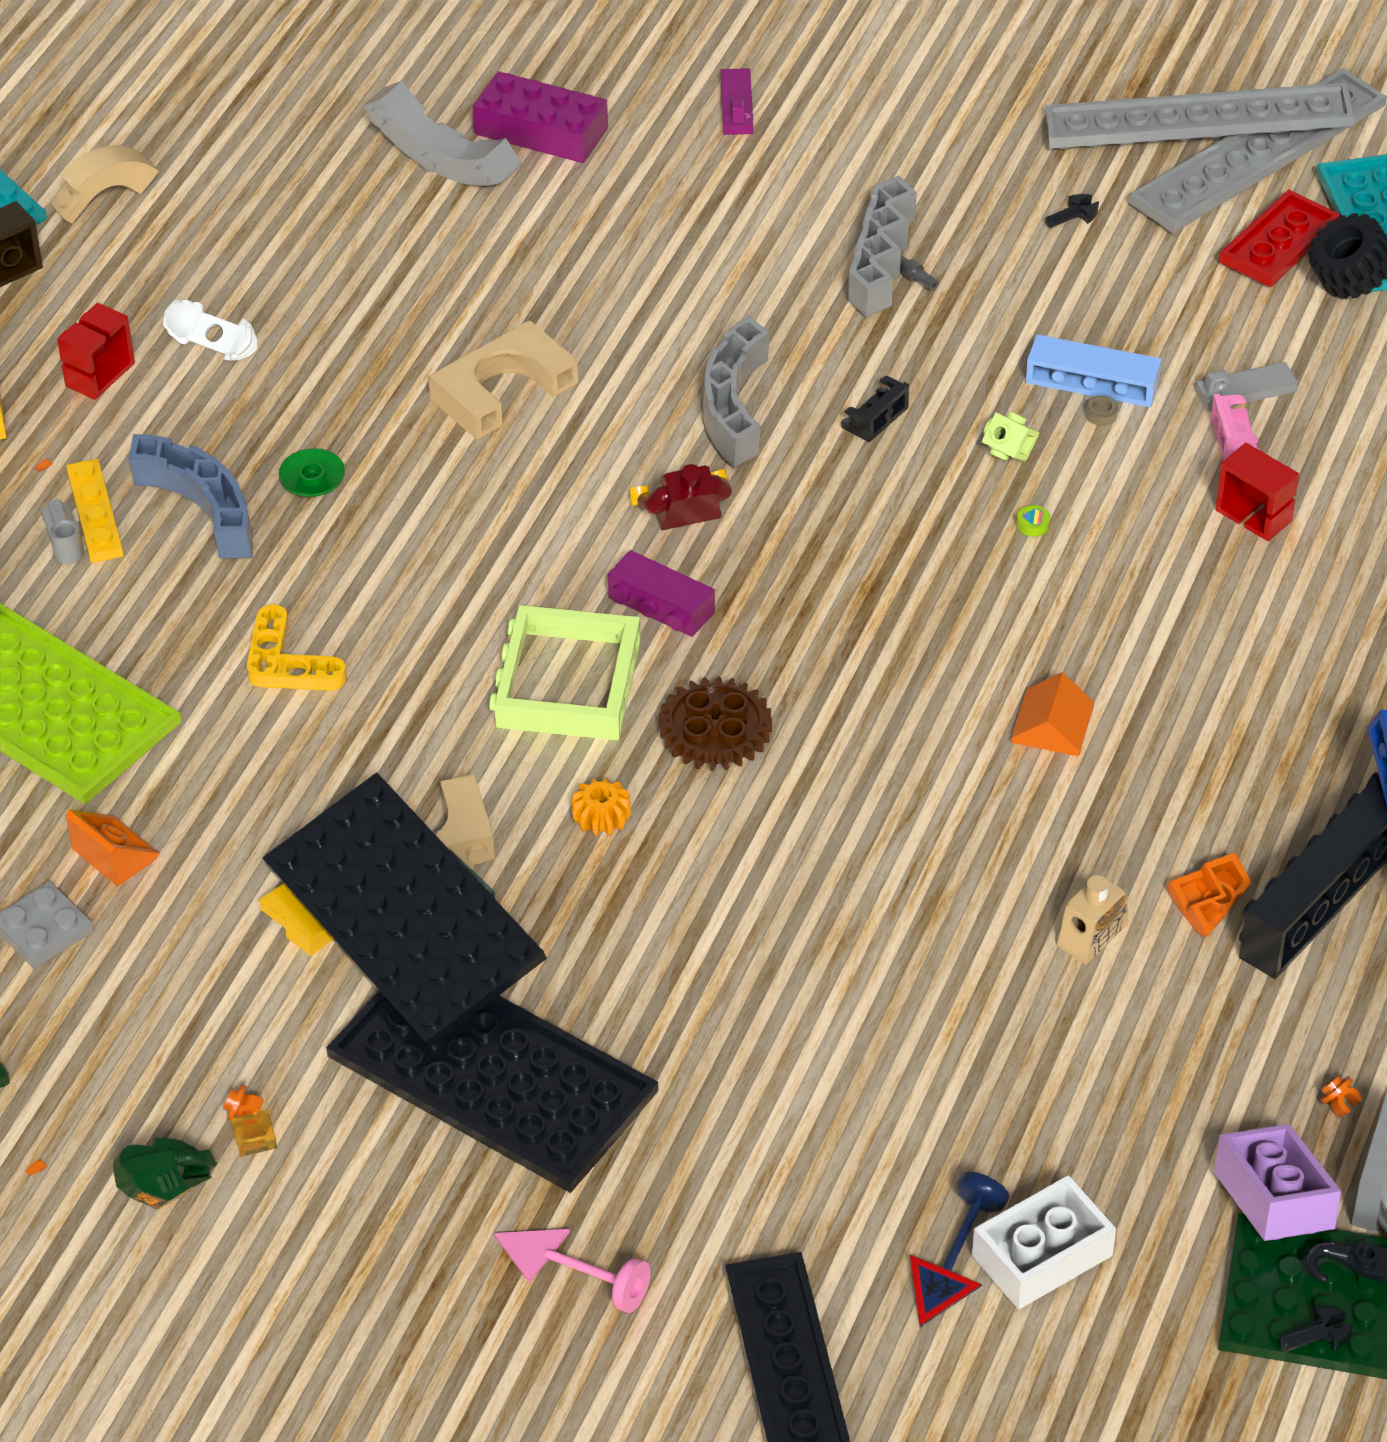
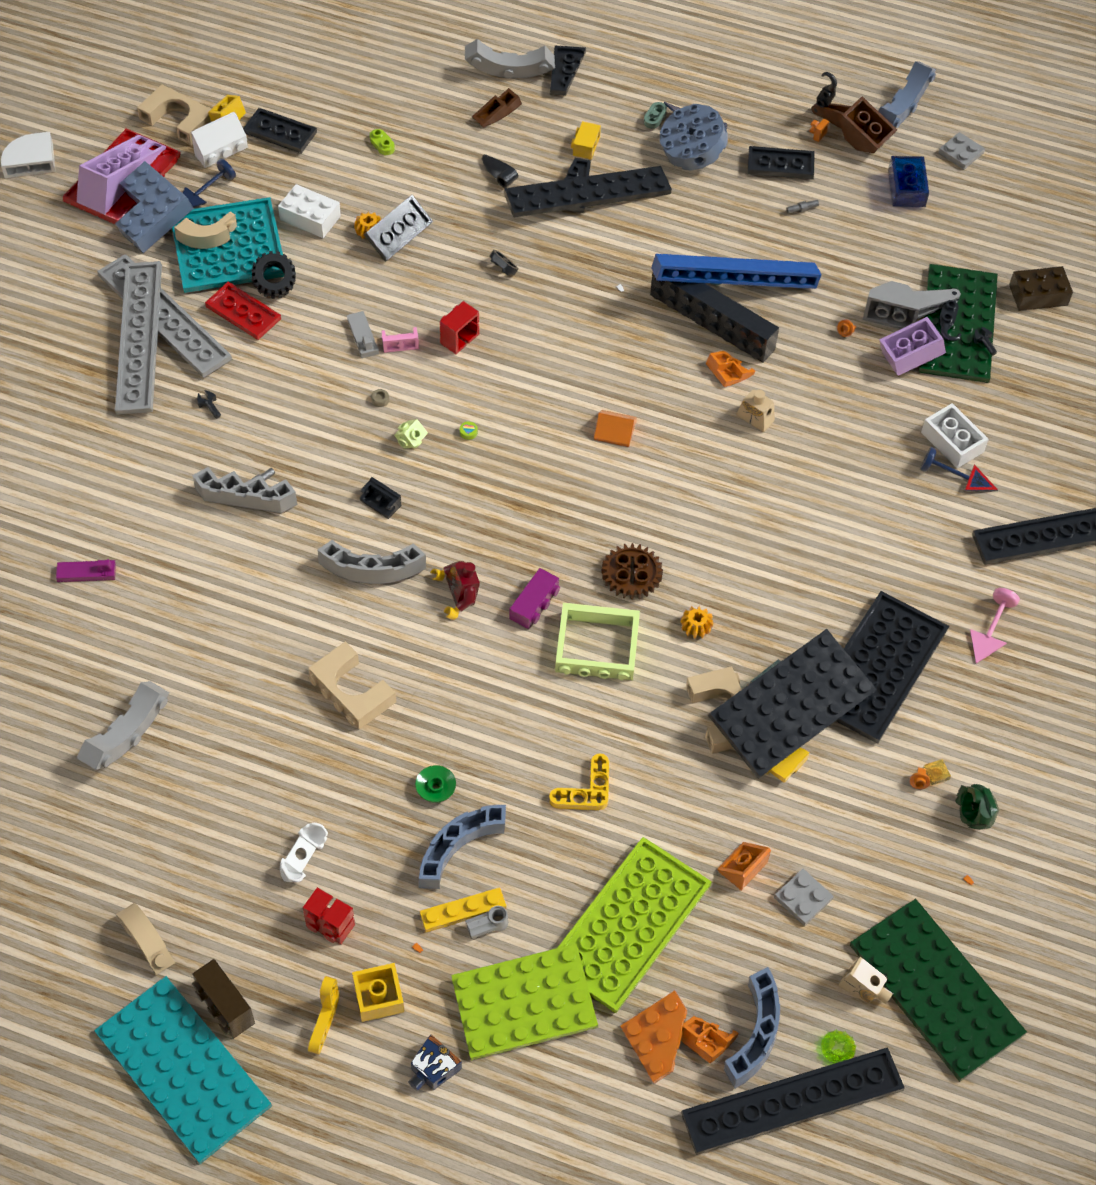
camera: 95 degrees left, 10 degrees up
magenta brick [473,71,608,163] -> none
light blue brick [1026,334,1162,407] -> none

